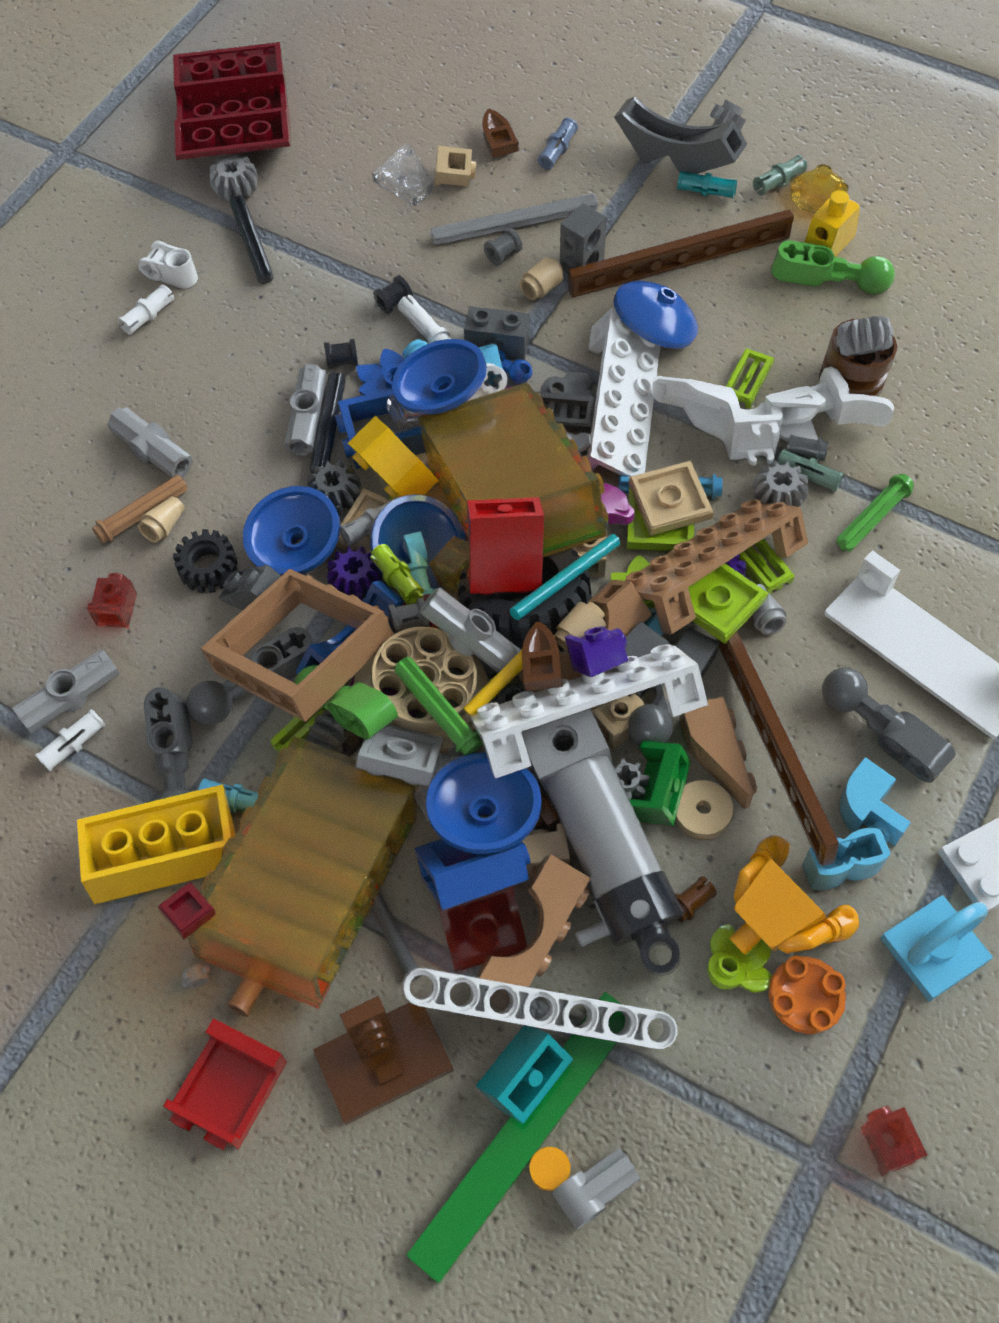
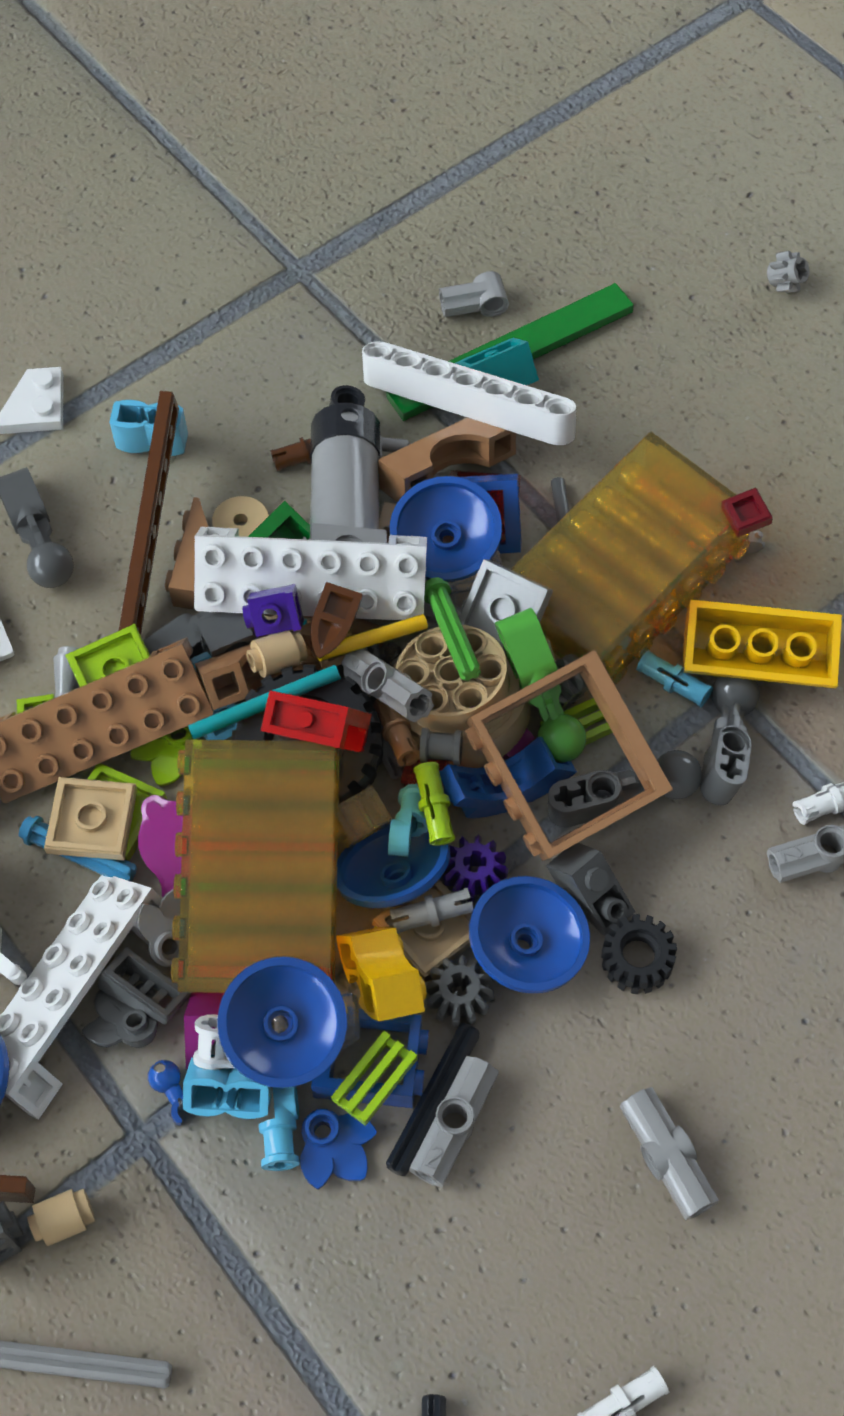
camera: 160 degrees left, 0 degrees up
clear red brick [87,573,137,628] -> none
medium nougat axle [92,475,188,544] -> none
tan cone [138,496,185,543] -> none
red panel [163,1018,287,1151] -> none
reddish brown piece [313,996,454,1125] -> none
black bush [324,338,358,370] -> none
black bush [373,275,413,314] -> none
white pin [398,295,450,344] -> none
dark grey brick [464,306,530,360] -> none
dark grey bush [484,228,523,266] -> none
light orange tile [530,1147,571,1192] -> none
lime plate [707,924,772,993] -> none
light orange torso [729,835,859,955] -> none
orange dish [768,956,846,1035] -> none
medium azure brick [839,757,911,846] -> none
clear red brick [861,1105,928,1177] -> none
medium azure tile [880,895,993,1002] -> none
none -> lime tile [331,1030,418,1126]

